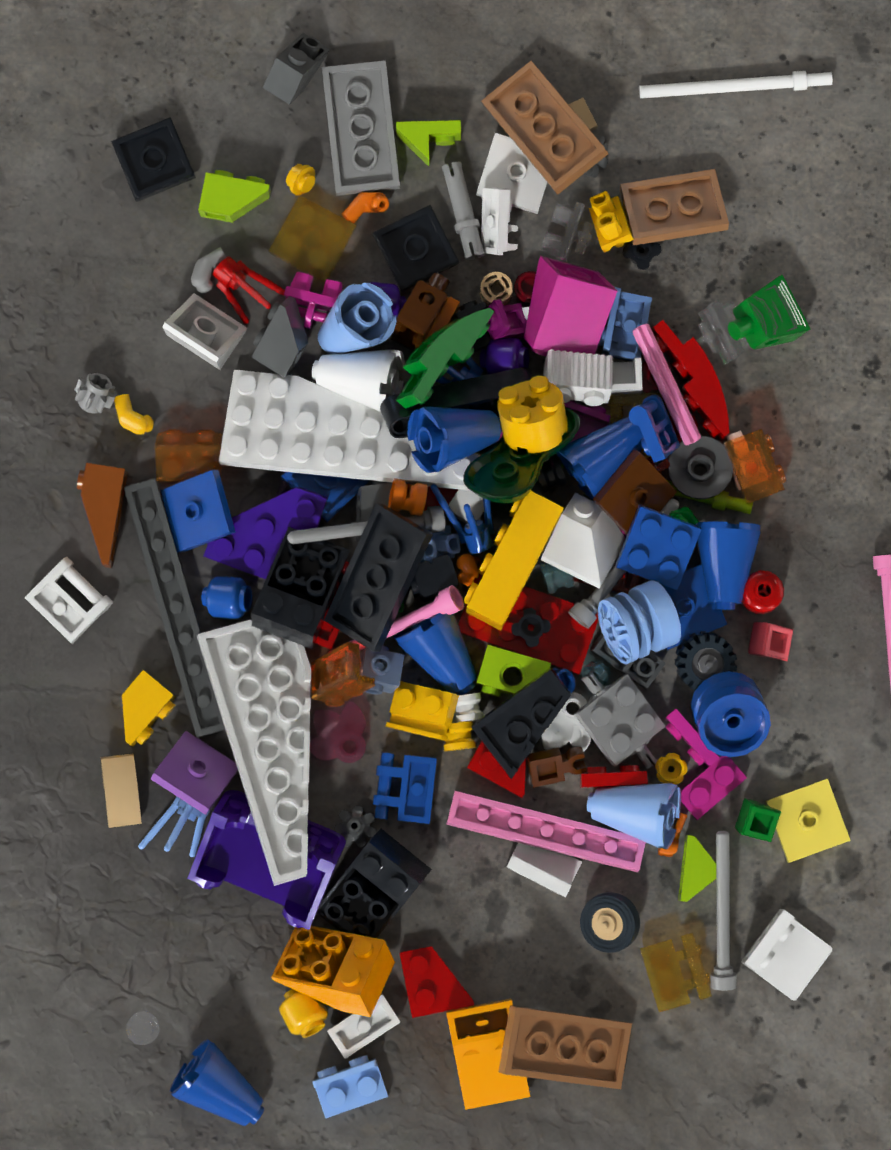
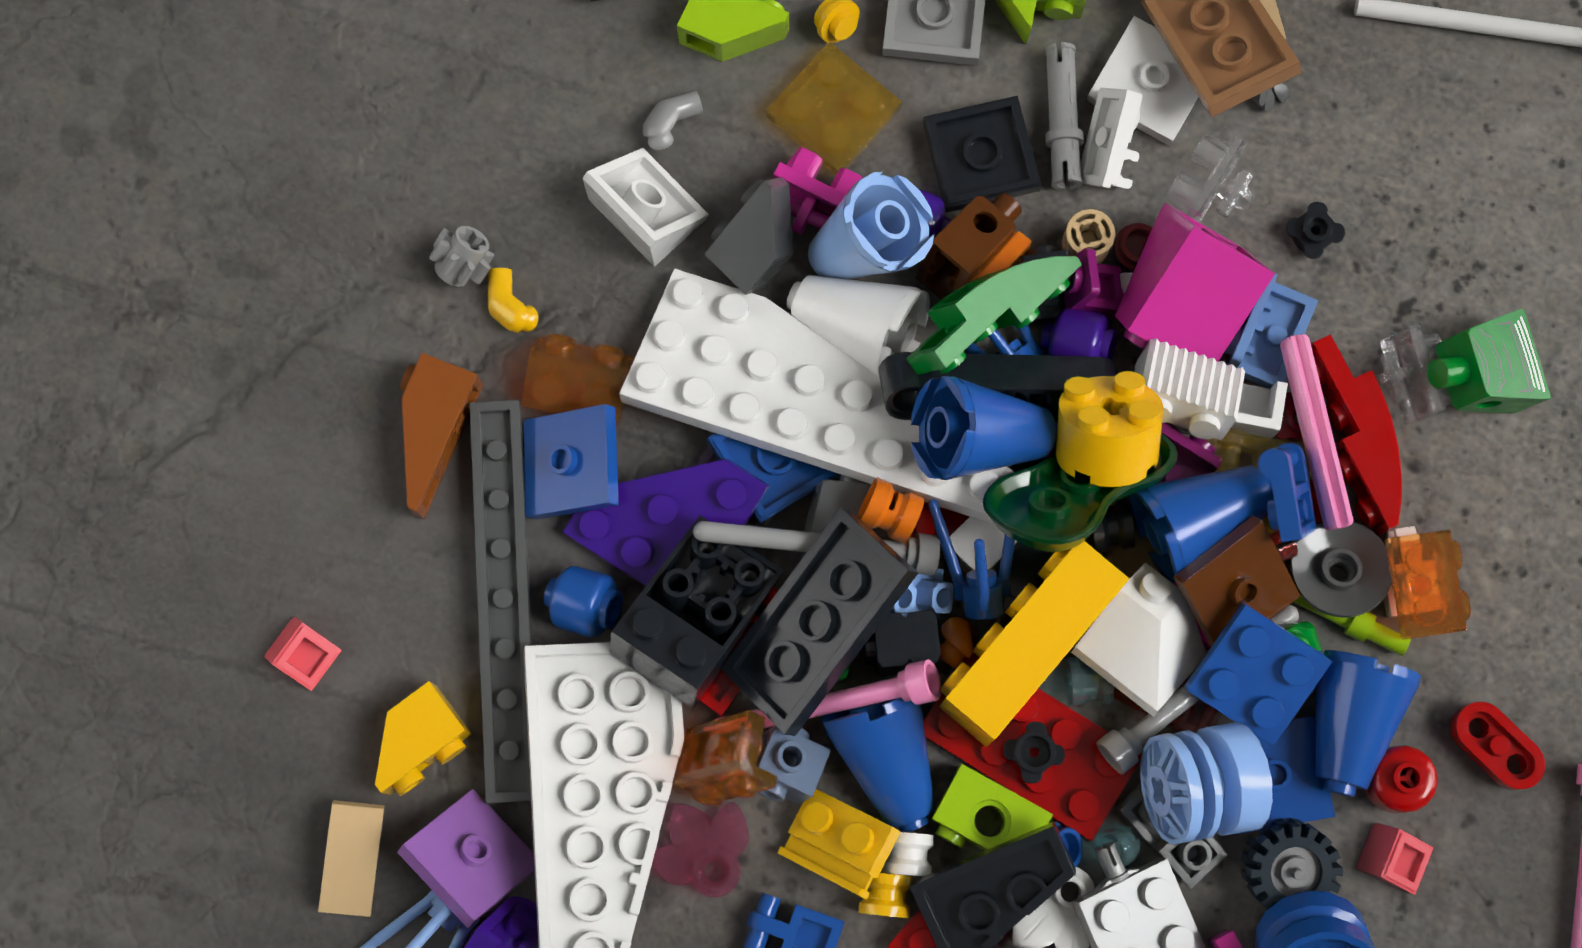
camera: 15 degrees right, 5 degrees down
white plate [25,557,113,644] -> none
red plant [212,256,285,324] -> none
orange arm [341,192,390,224] -> none
yellow hips [589,191,634,253] -> none
medium nougat plate [620,169,729,245] -> none
none -> coral slope [265,617,342,691]
none -> red plate [1450,702,1546,790]

